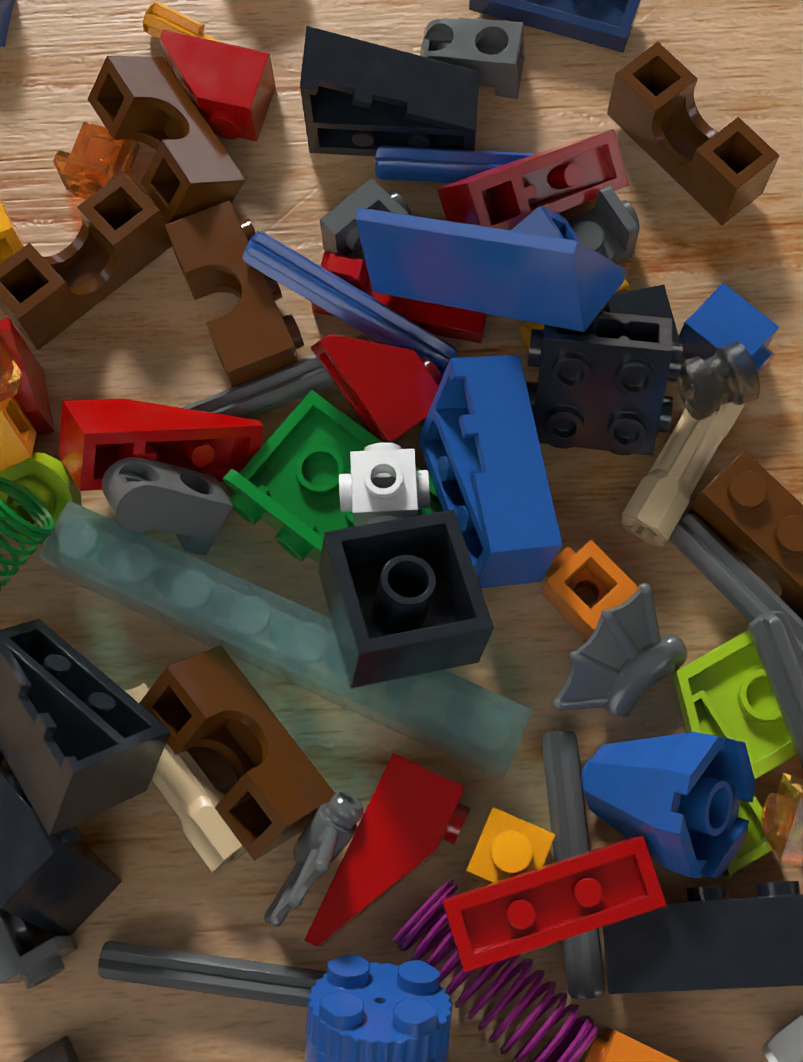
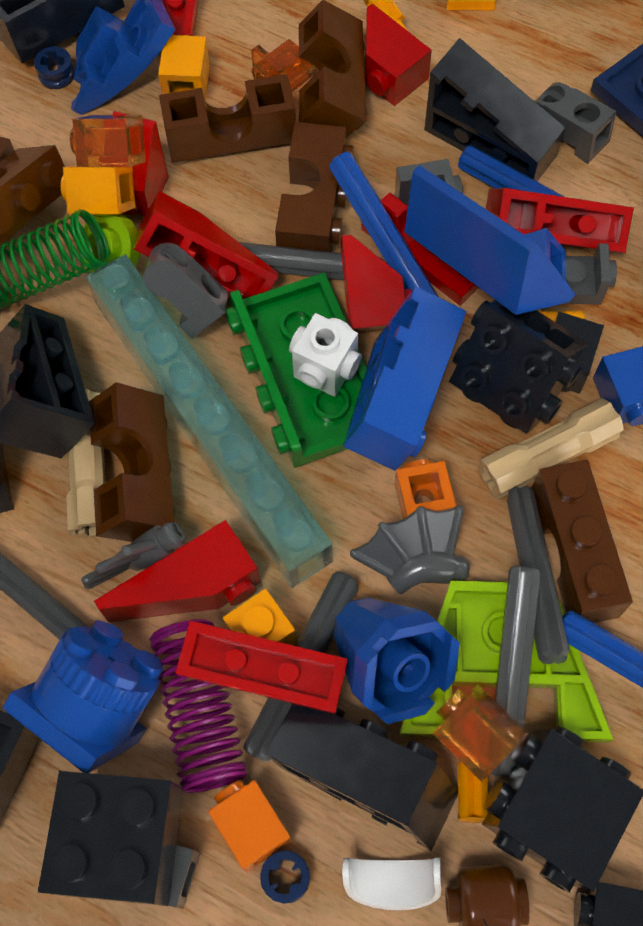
camera: 30 degrees right, 5 degrees down
black brick [318,510,494,689] -> none
clear smoke wheel [676,341,760,421] -> none

